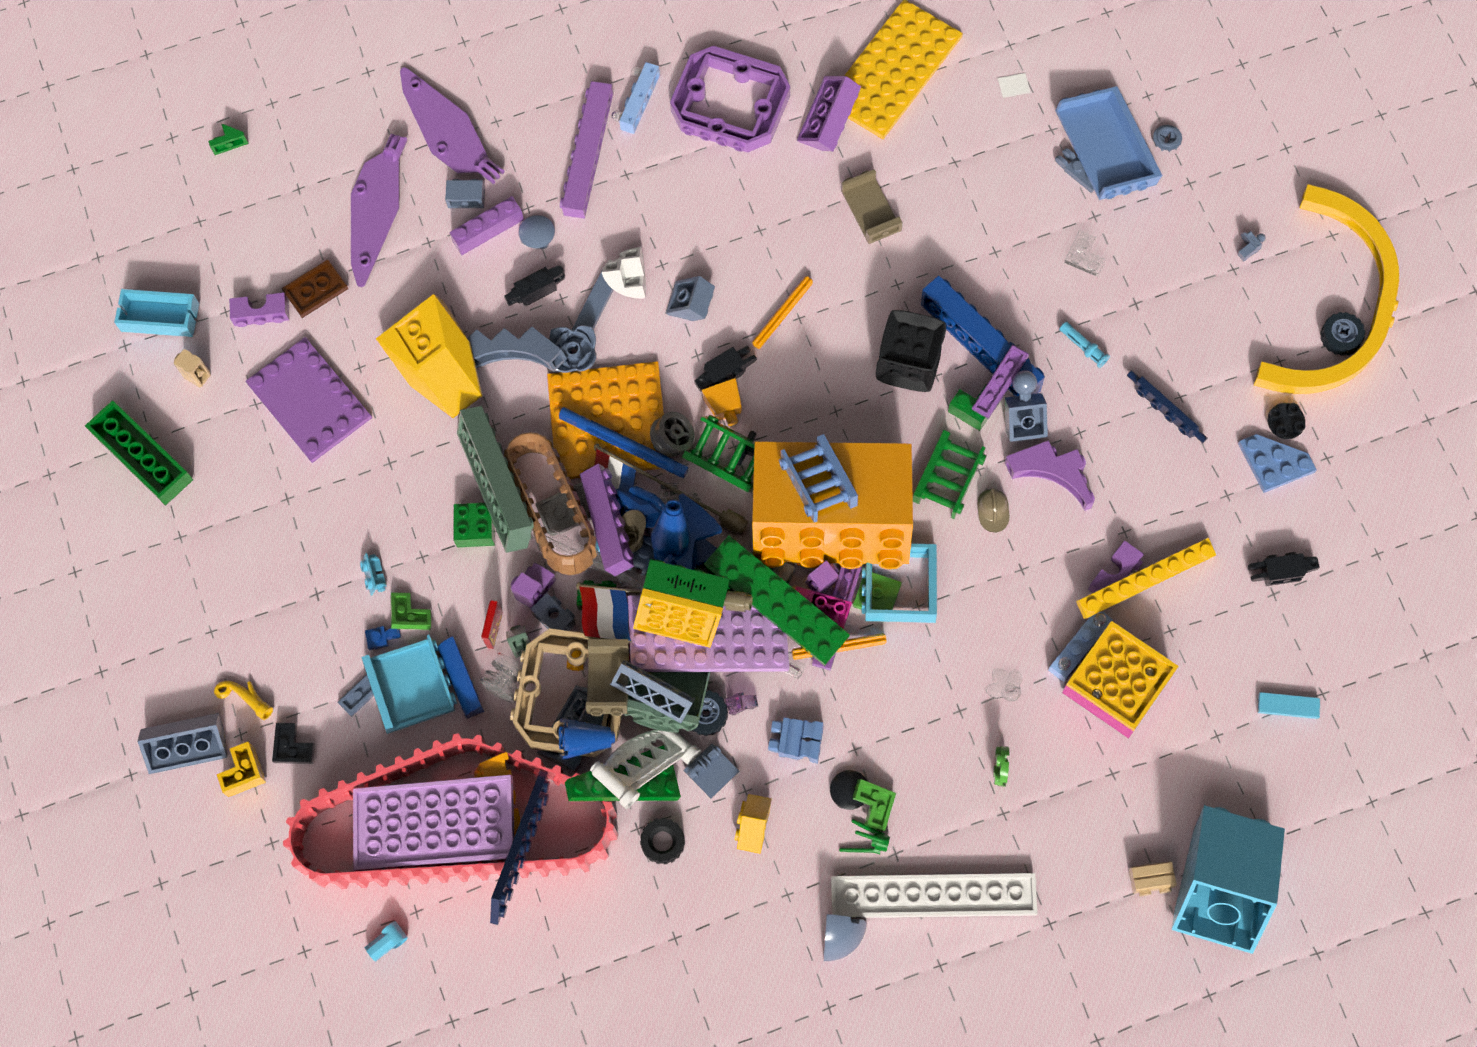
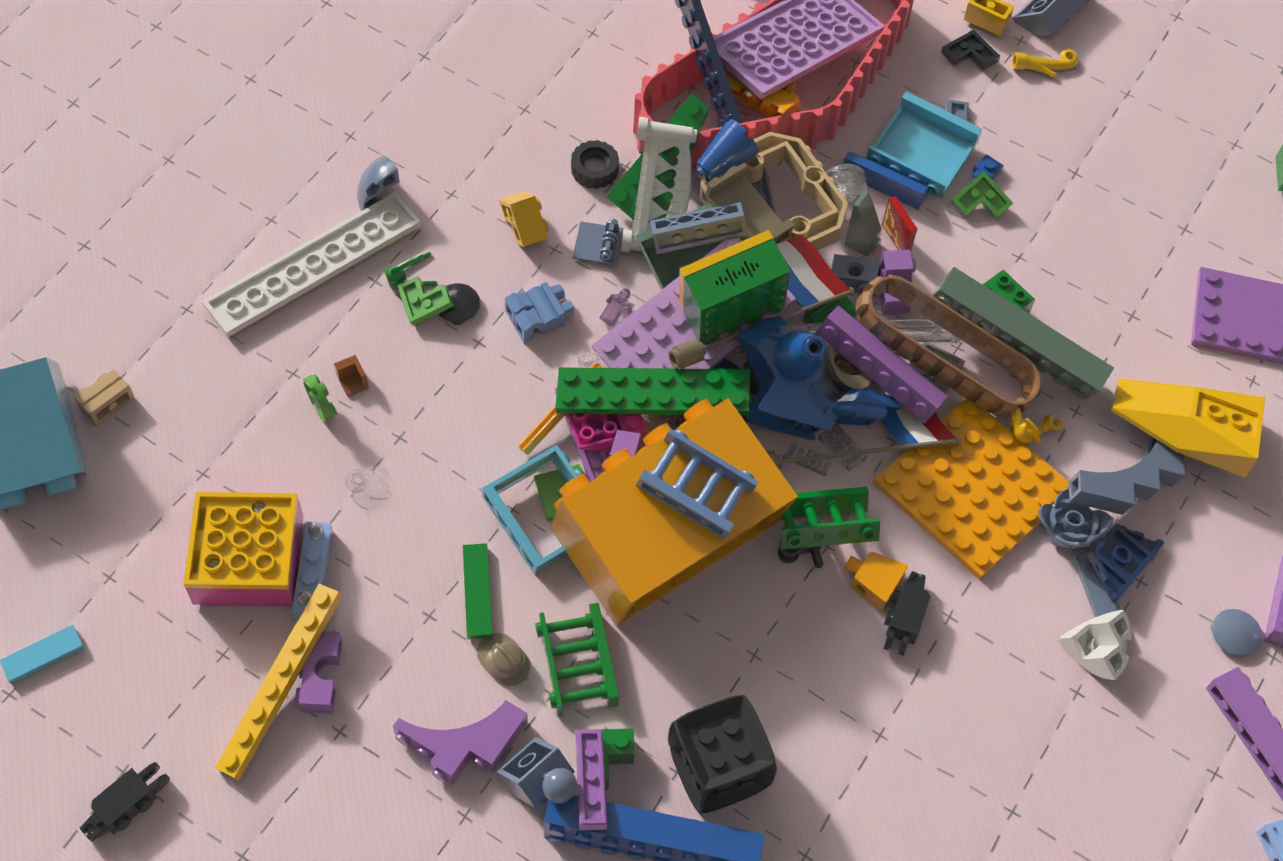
camera: 135 degrees right, 10 degrees down
medium azure hinge [360,553,387,596] -> none
black hinge [504,266,565,306] -> none
blue piece [559,407,688,479] -> none
flat silver wheel [650,412,695,457] -> none
sand blue slope [665,276,715,321] -> none
black wheel [692,690,728,736] -> none
light orange axle [752,276,813,349] -> none
none -> dark orange panel [334,355,369,397]
none -> green tile [463,543,493,639]
none -> yellow piece [1008,408,1063,445]
none -> dark blue wing [1087,523,1165,603]

